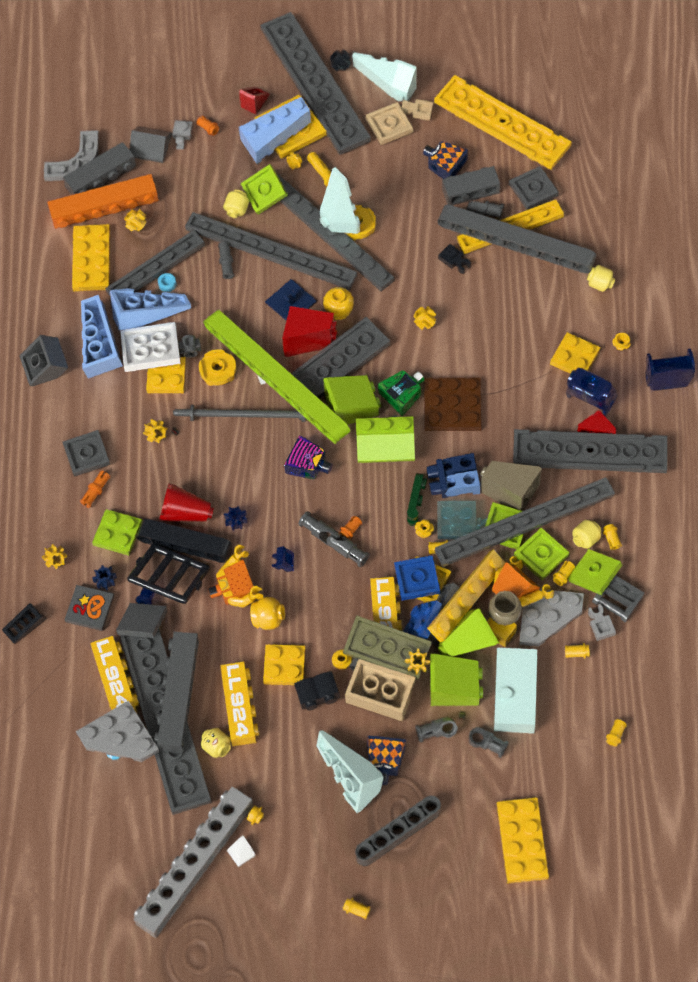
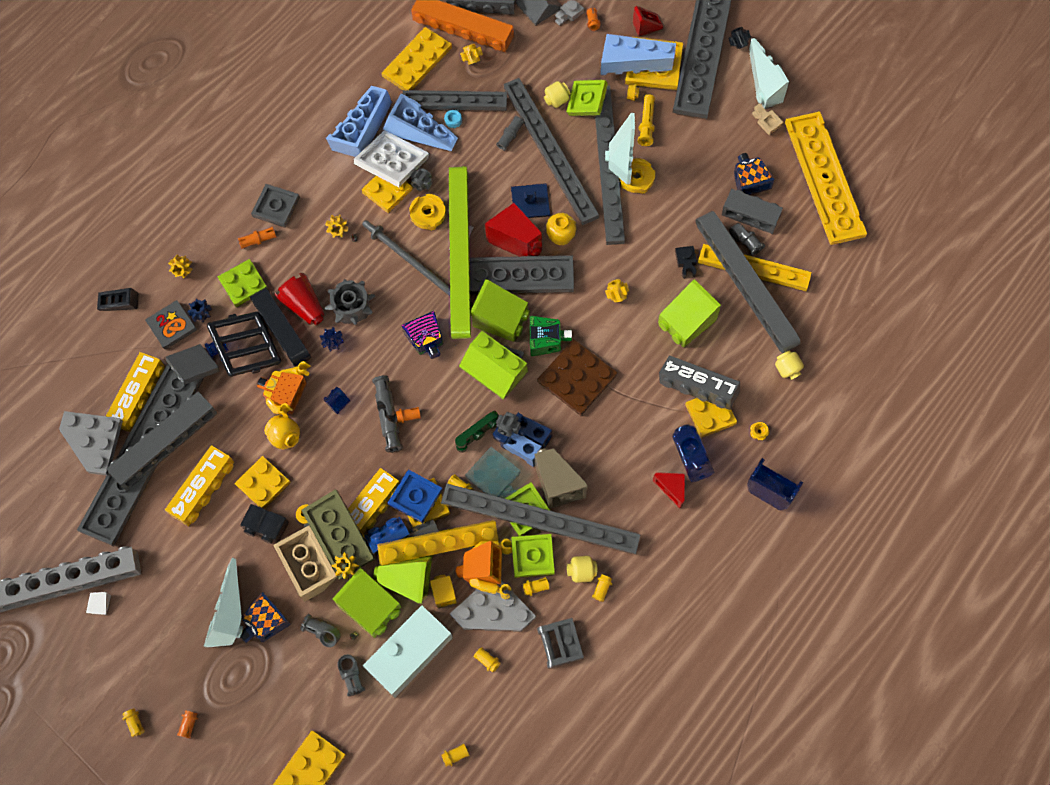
camera: 40 degrees right, 5 degrees up
dark grey slope [20,335,68,387] -> none
light yellow head [201,728,231,758] -> none
yellow plate [247,805,264,825] -> none
dark grey beam [355,796,441,866] -> none
tan plate [366,102,413,145] -> none
yellow plate [415,520,434,538] -> none
dark tan piece [488,591,522,625] -> none
dark grey plate [509,166,558,210] -> none
dark grey piece [513,429,667,473] -> none
lime plate [568,549,622,595] -> none
light grey plate [588,604,616,641] -> none
none -> orange pin [177,710,198,739]
none -> dark grey brick [325,279,375,325]
none -> dark grey gear [496,412,521,437]
none -> lime slope [658,279,721,348]
none -> dark grey brick [659,355,740,410]

